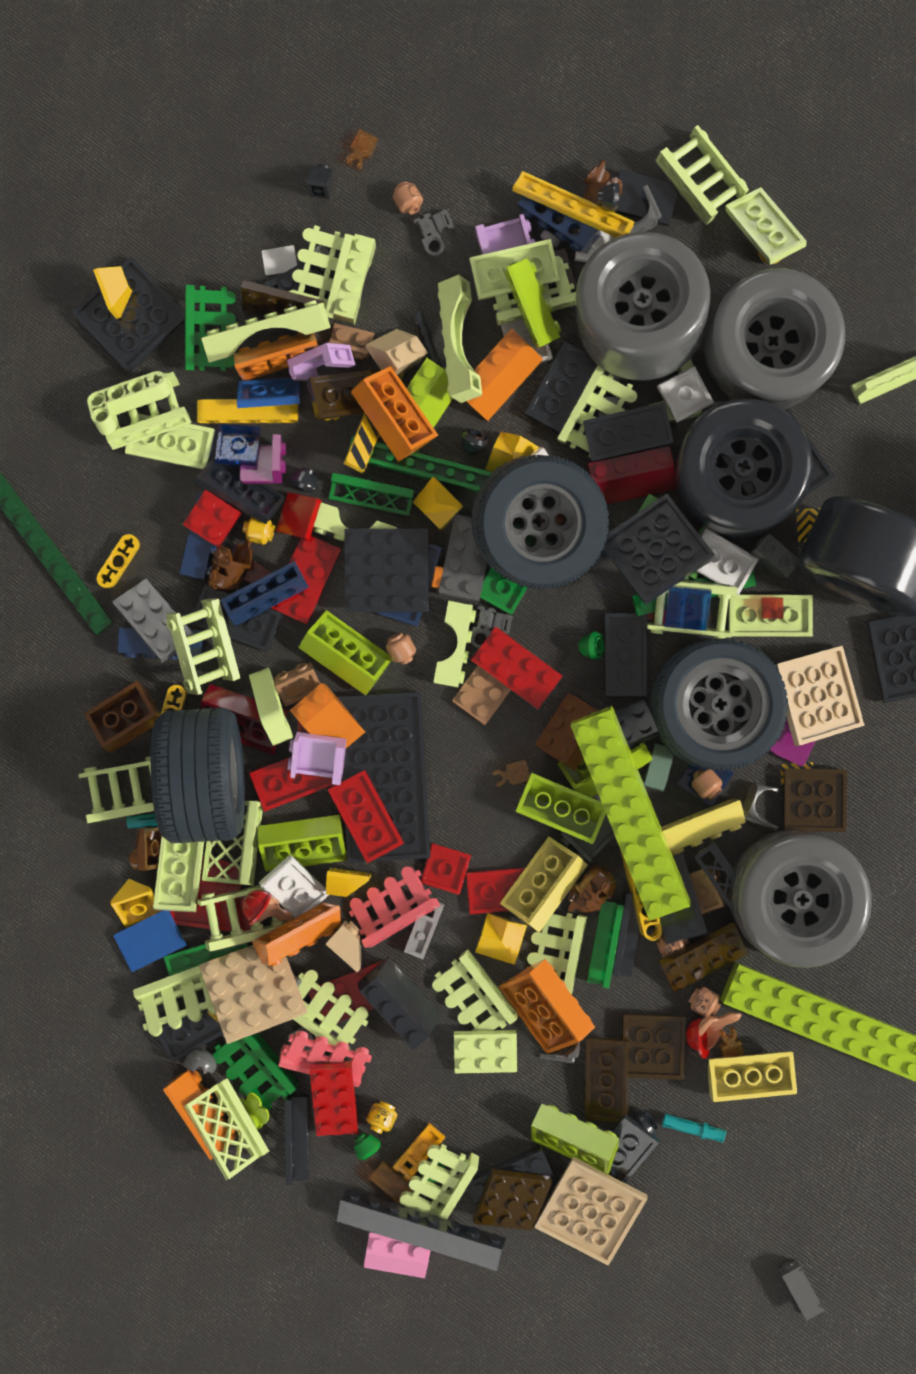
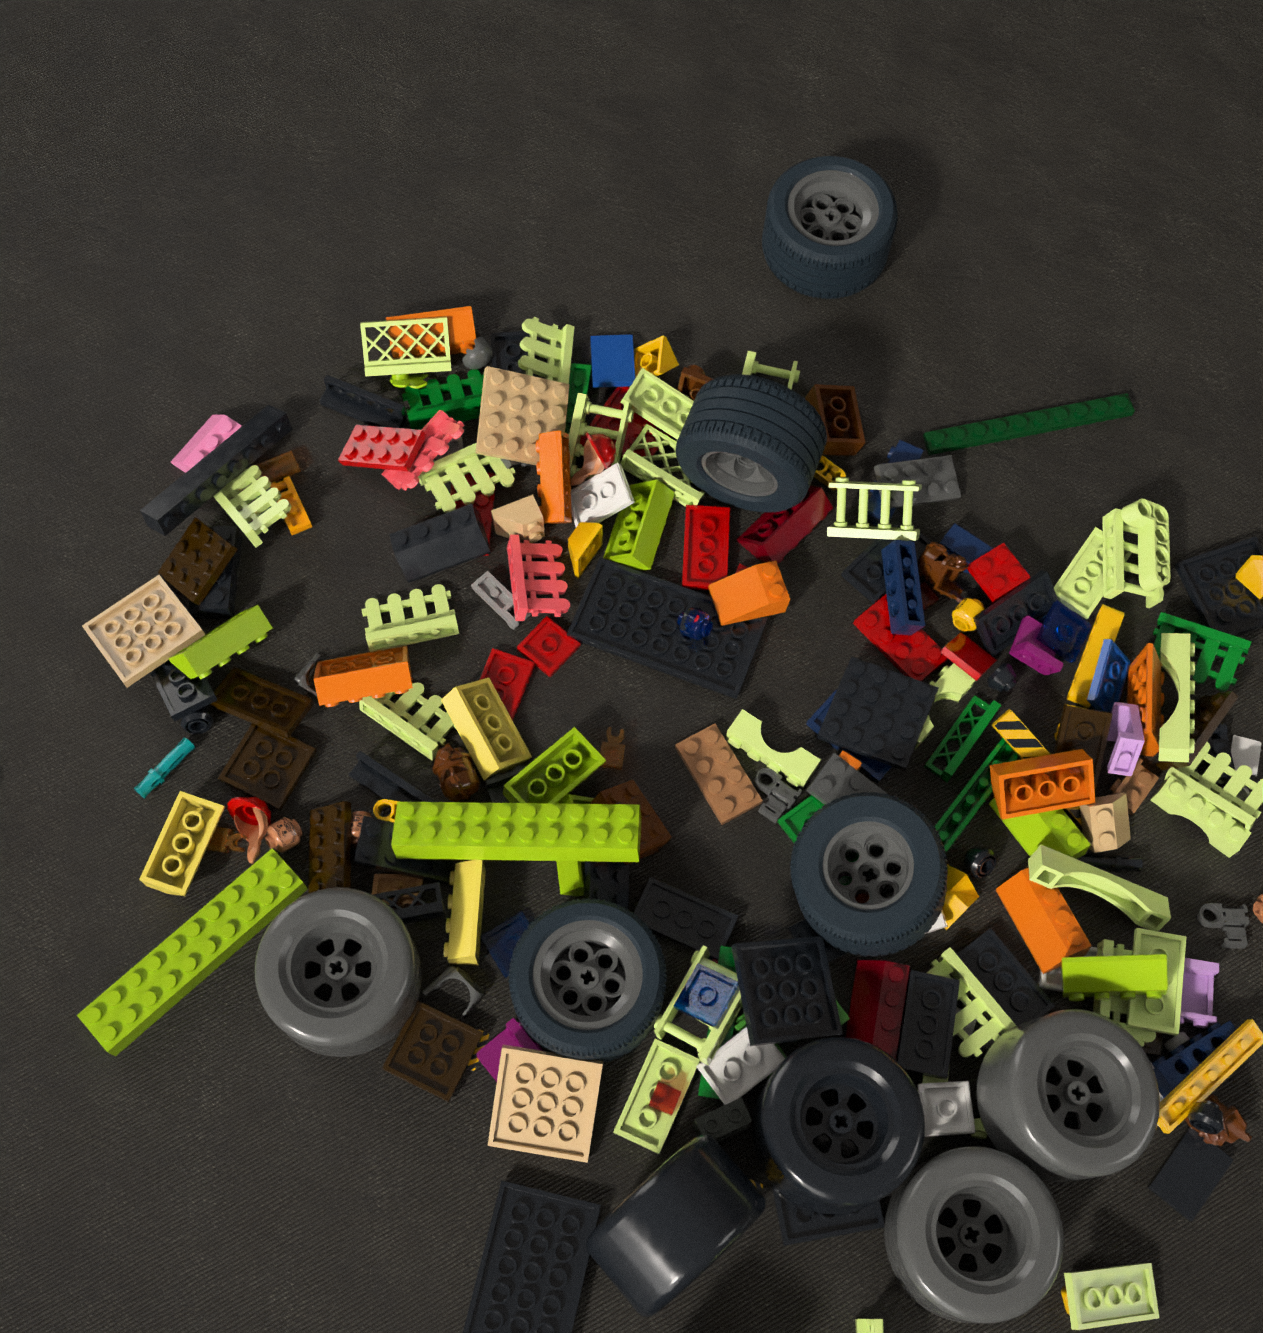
camera: 110 degrees right, 20 degrees down
yellow beam [97,534,140,588] -> none
yellowish green beam [249,667,293,746] -> none
medium nougat bracket [273,662,321,707] -> none
lavender panel [287,732,347,785] -> none
lime slope [298,610,392,695] -> none
red plate [328,770,404,863] -> none
green cone [354,1133,381,1160] -> none
yellow head [366,1101,397,1134] -> none
nougat head [386,632,416,665] -> none
yellow slope [413,477,463,531] -> none
yellowish green plate [454,1030,517,1073] -> none
red plate [471,627,562,709] -> none
yellow slope [475,913,527,965] -> none
green cone [578,631,604,660] -> none
green fence [587,901,624,988] -> none
dark grey helmet [618,185,662,233] -> none
sand green slope [644,743,673,792] -> none
yellowish green fence [655,125,749,225] -> none
nougat head [691,768,722,800] -> none
none -> clear blue head [677,608,713,640]

